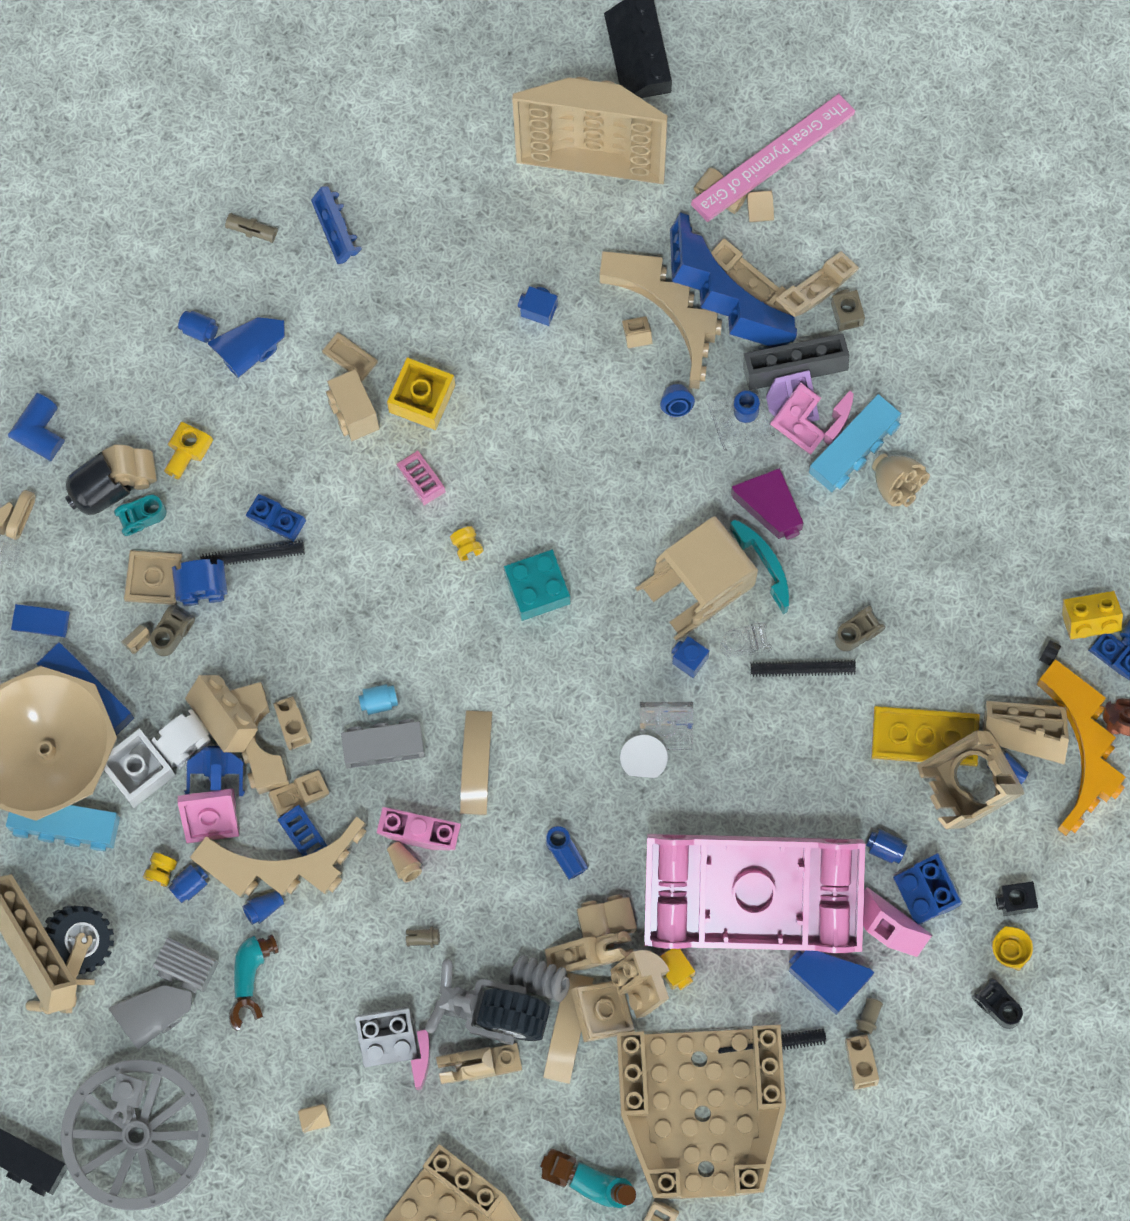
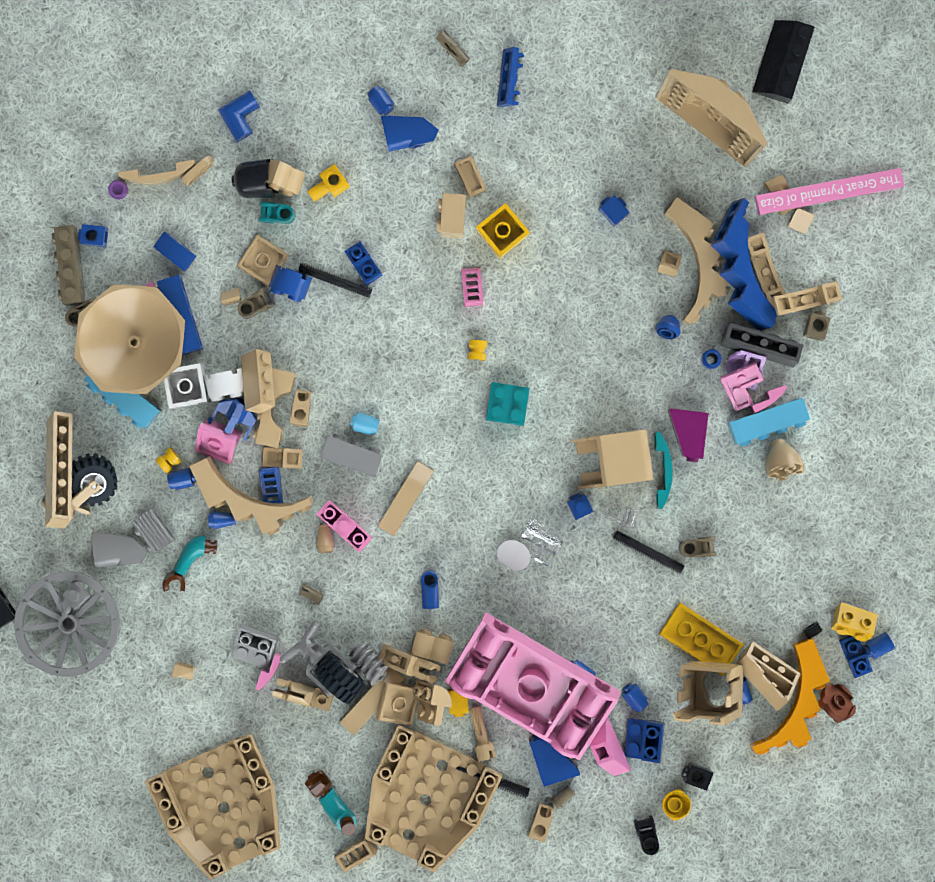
camera: 25 degrees right, 15 degrees up
none -> tan piece [470,706,496,762]

